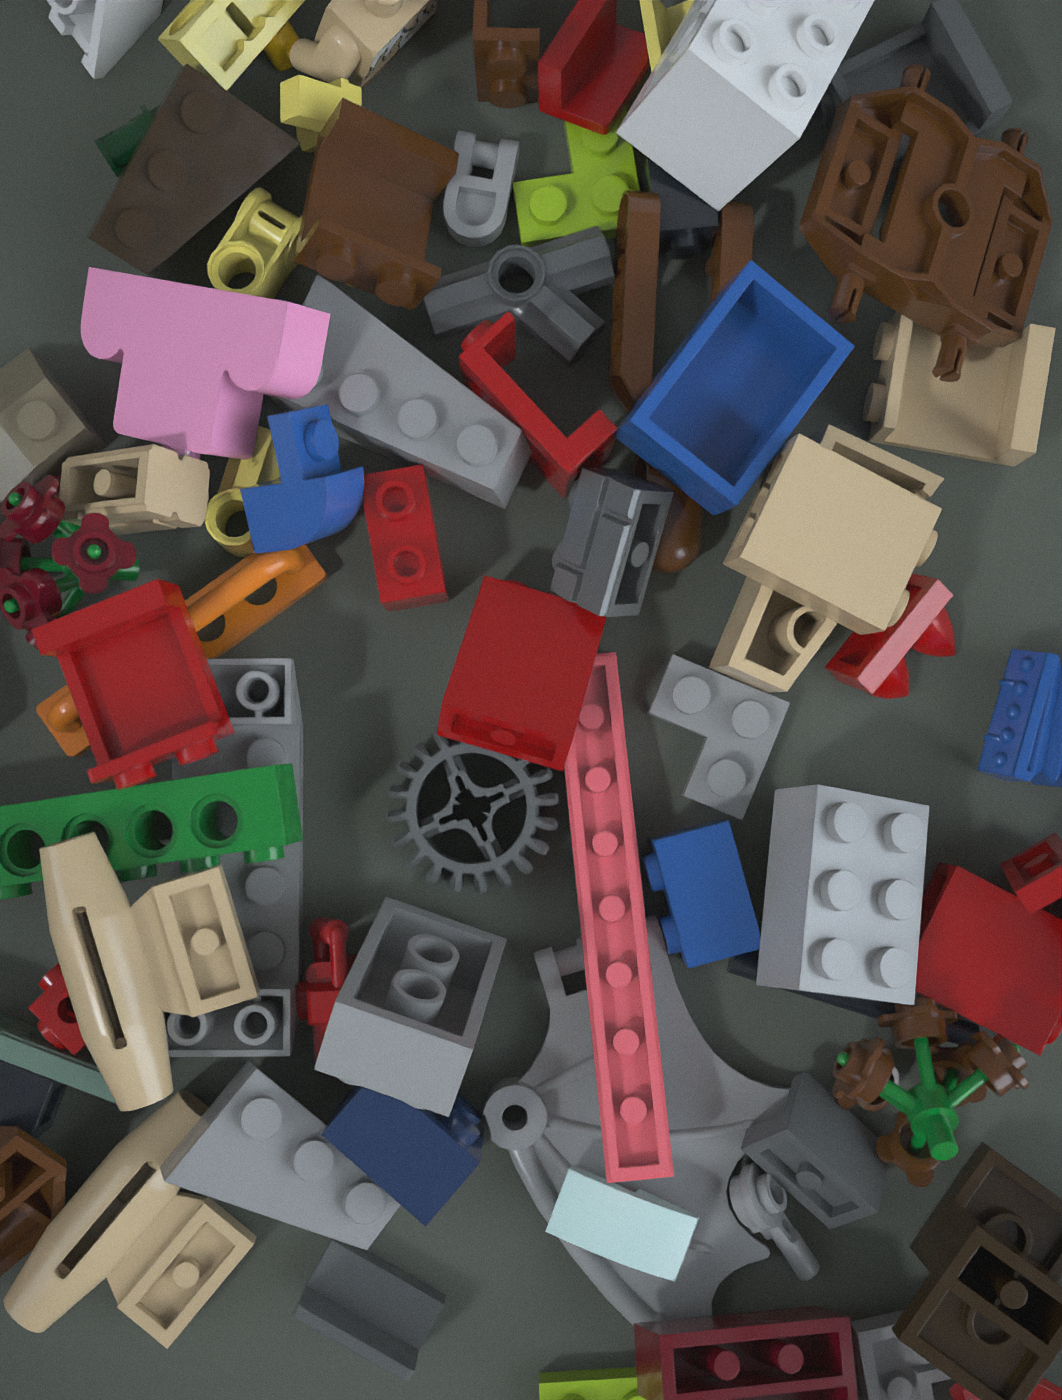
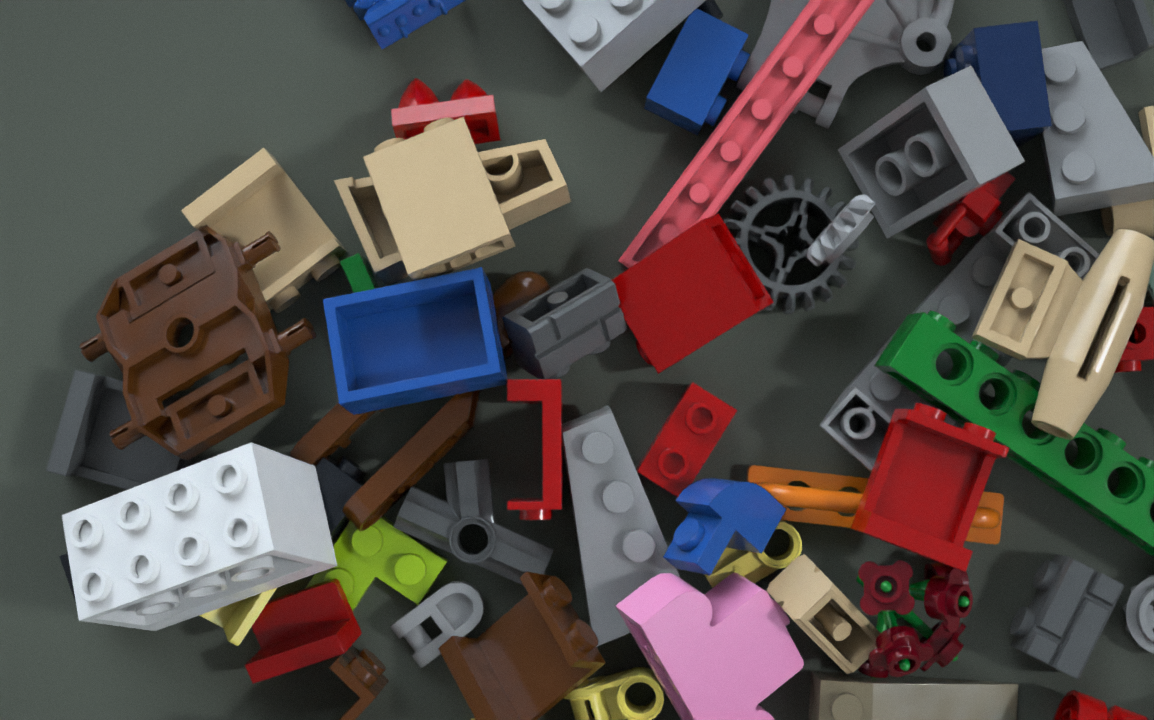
camera: 135 degrees left, 0 degrees up
light grey plate [647,654,790,820] -> none
none -> green tile [340,253,379,293]
none -> light grey gear [807,194,875,267]

